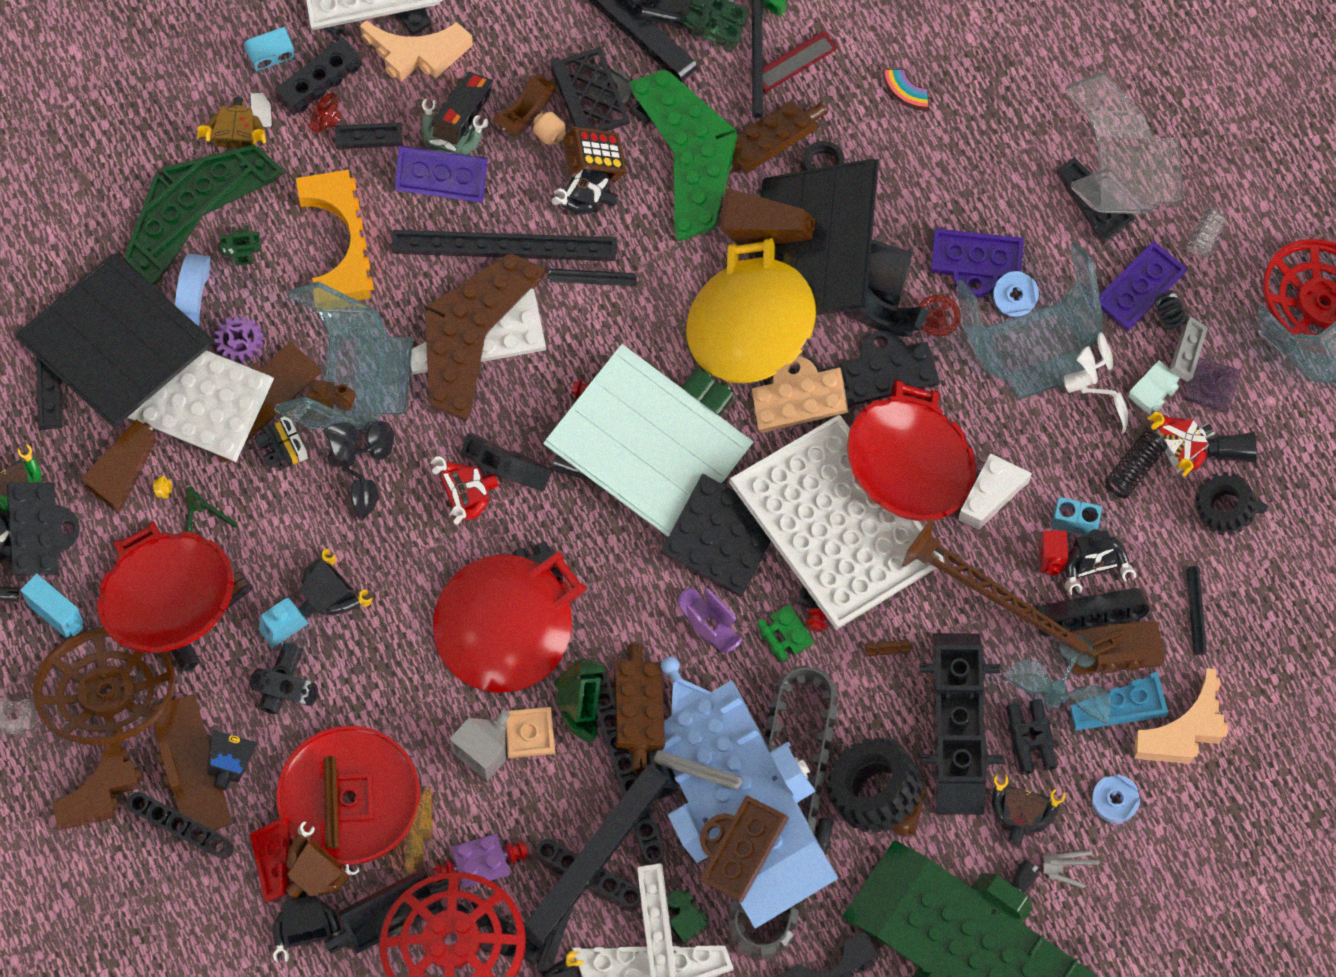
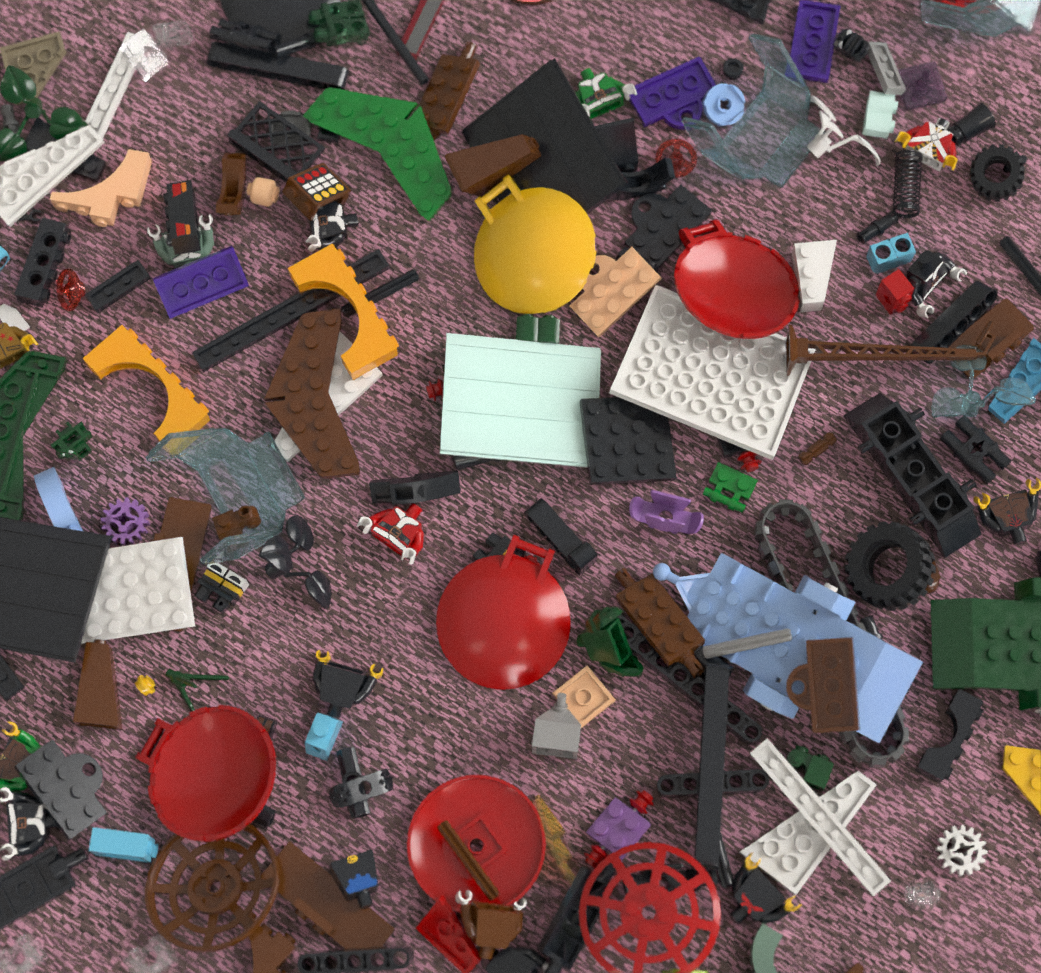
camera: 30 degrees left, 5 degrees up
black tyre [802,141,845,171] -> none
none -> light orange arch [288,243,399,380]
none -> black beam [524,498,598,576]
none -> torso [575,68,637,119]
none -> black tile [722,58,744,80]
none -> black pin [856,211,898,245]

